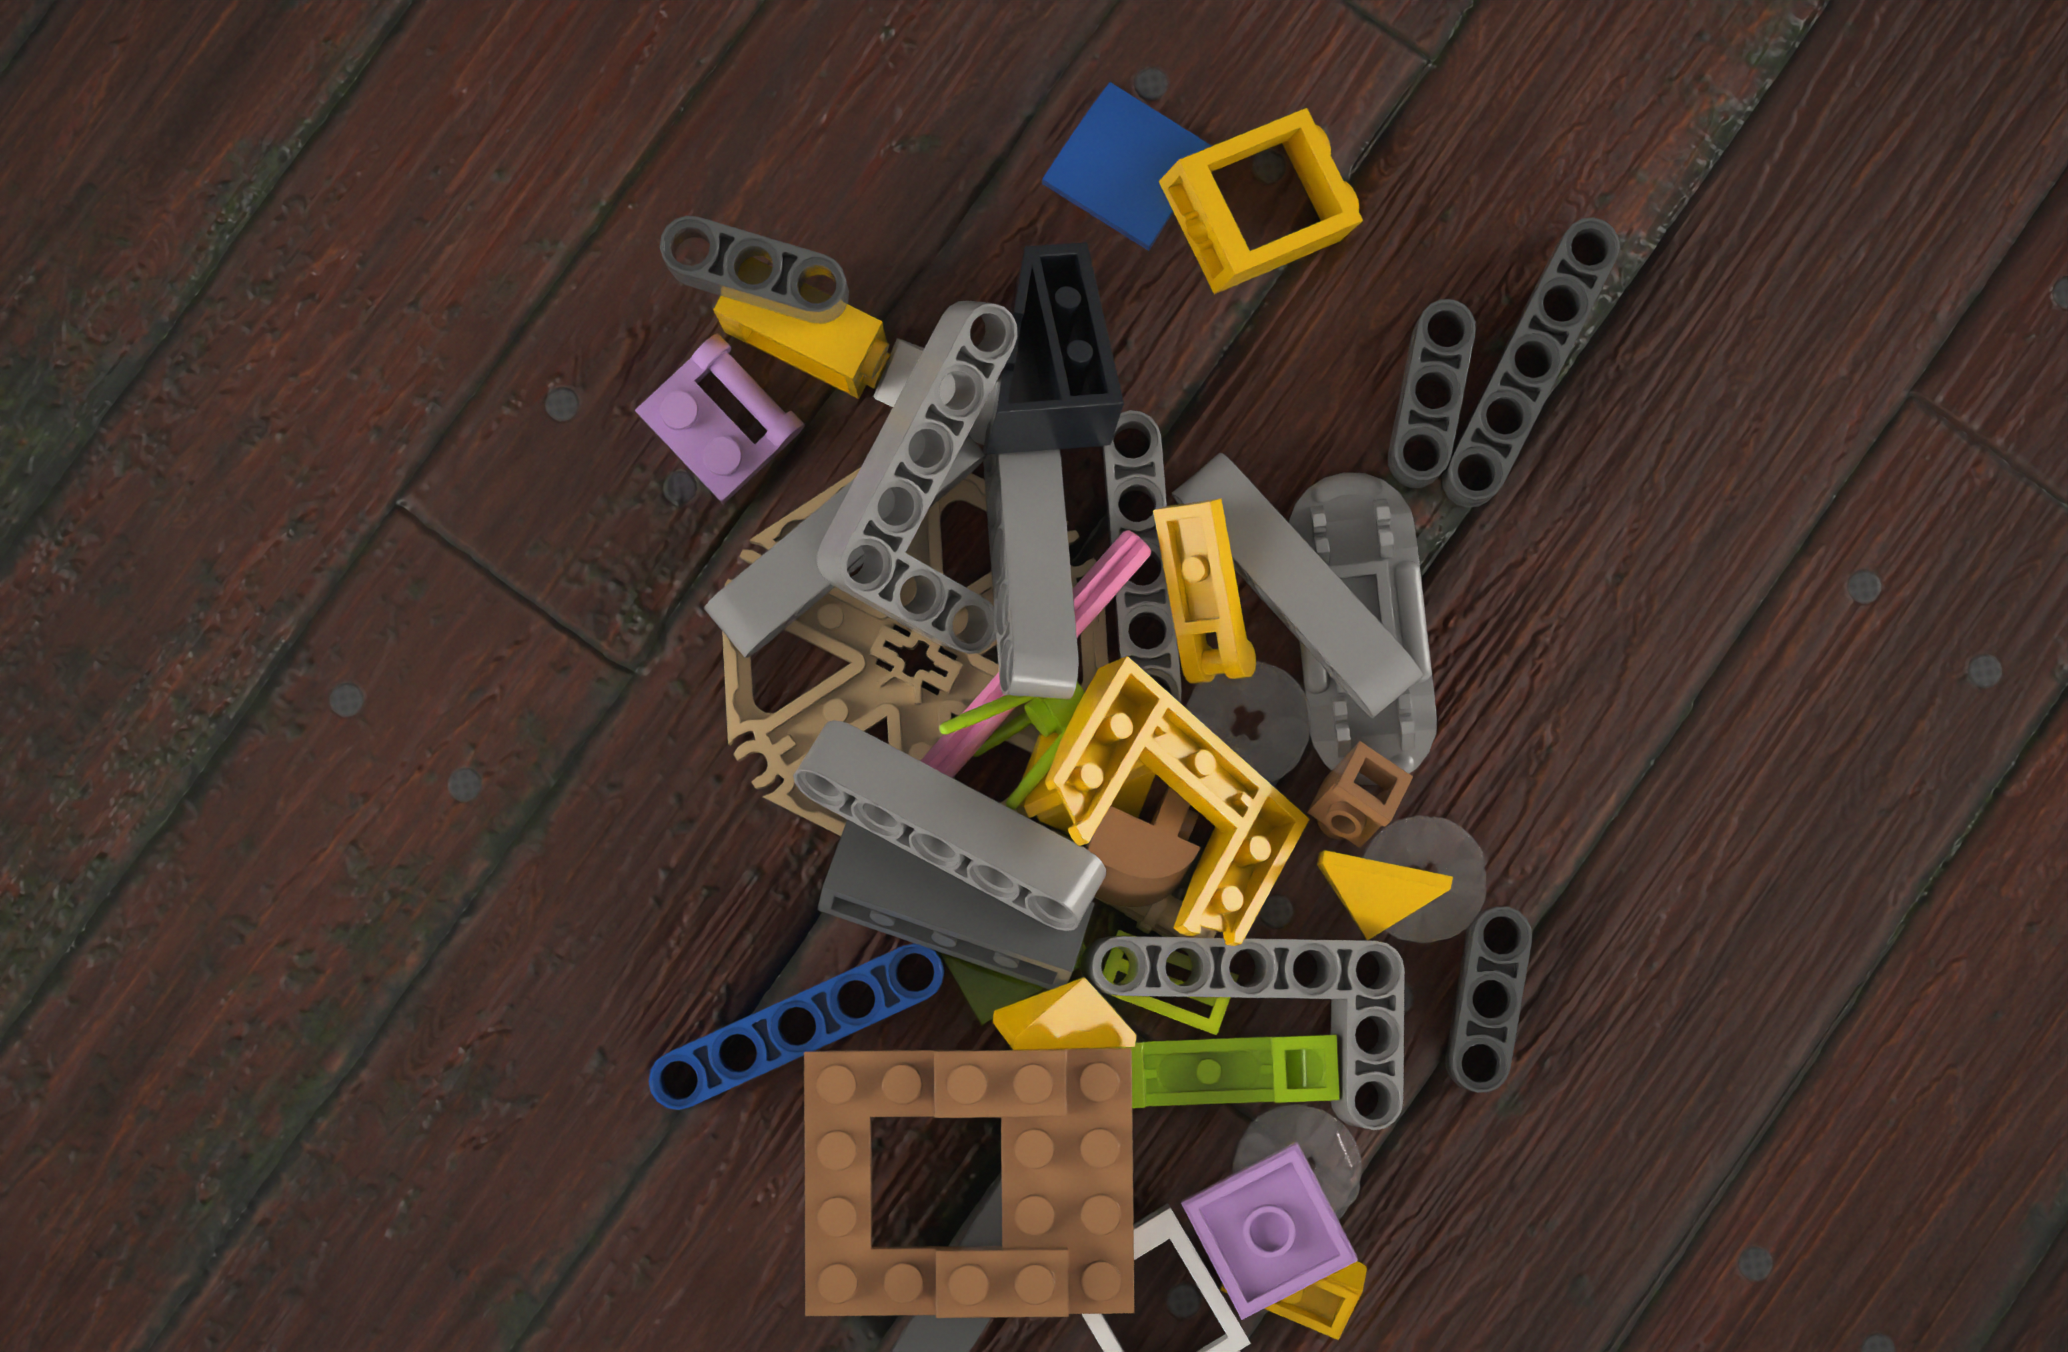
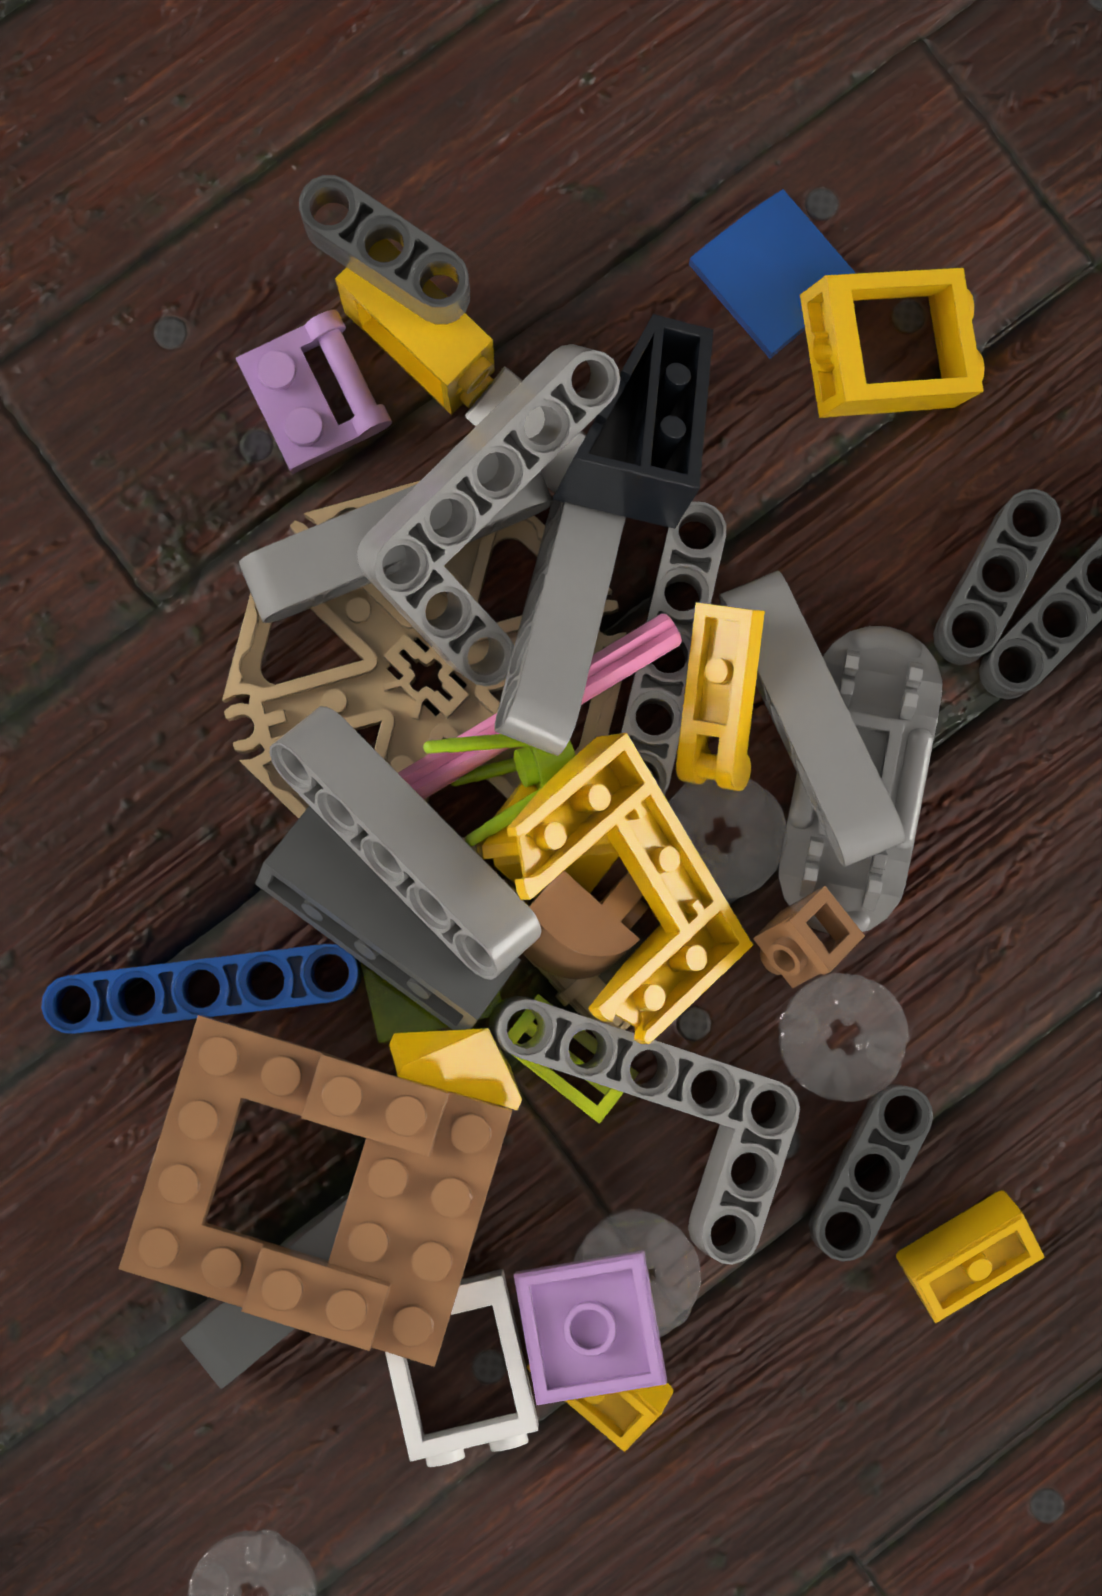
camera: 15 degrees right, 0 degrees up
lime slope [1112,1035,1340,1108] -> none
yellow slope [1317,850,1453,941] -> none
none -> yellow slope [896,1190,1045,1323]

